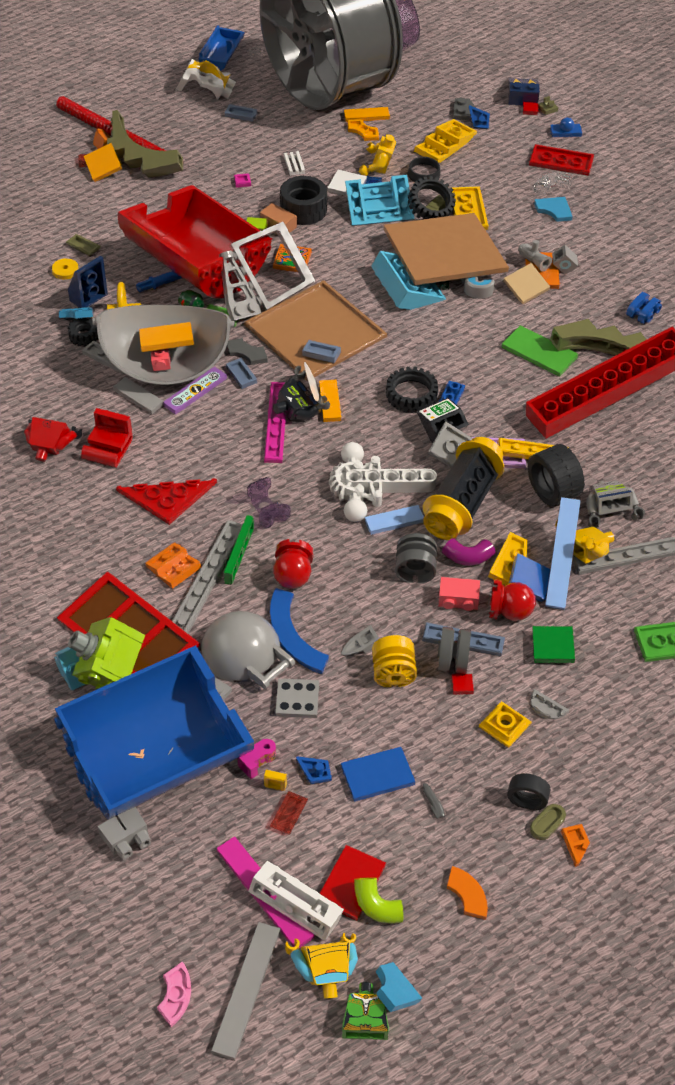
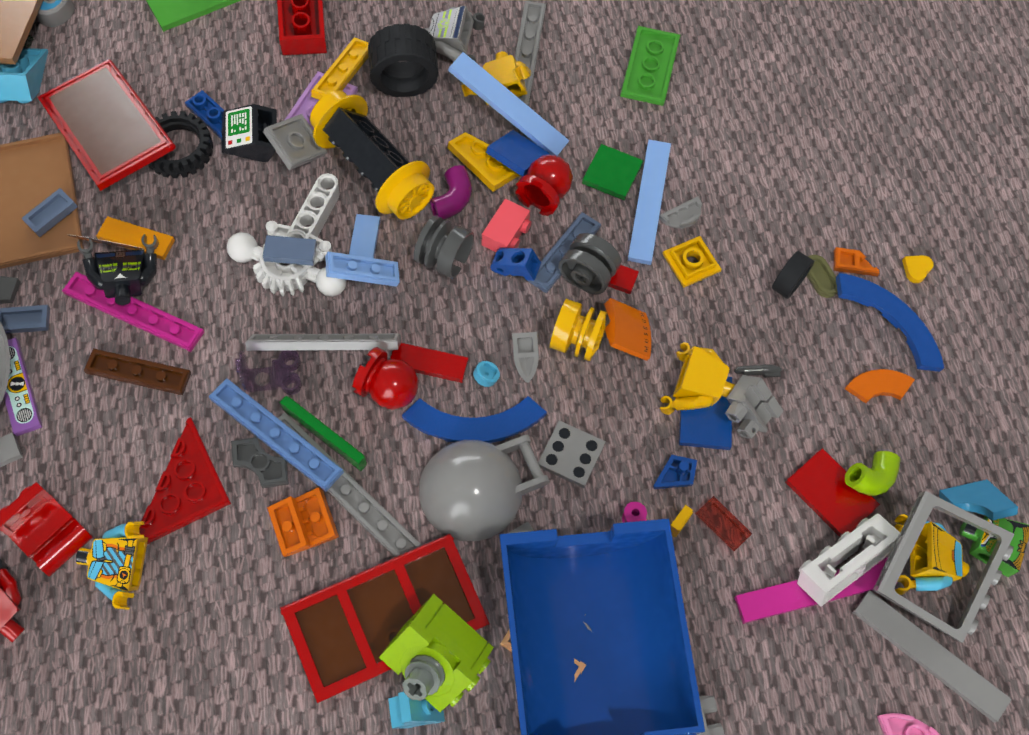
camera: 70 degrees left, 15 degrees up
none -> door [38,59,176,191]
none -> torso [76,521,148,610]
none -> reddish brown tile [84,348,191,395]
none -> medium blue tile [209,378,344,492]
none -> dark grey tile [231,437,289,488]
none -> light grey tile [245,333,401,351]
none -> sand blue tile [263,235,317,266]
none -> light blue tile [325,251,400,286]
none -> red tile [390,343,468,383]
none -> medium azure tile [473,361,500,387]
none -> blue leg [490,248,541,281]
none -> orange slope [604,298,651,361]
none -> light blue tile [627,140,671,265]
none -> yellow torso [659,342,735,415]
none -> light grey hips [725,375,783,439]
none -> blue tile [835,273,944,372]
none -> light grey windscreen [873,491,1014,643]
none -> yellow tile [902,255,934,283]

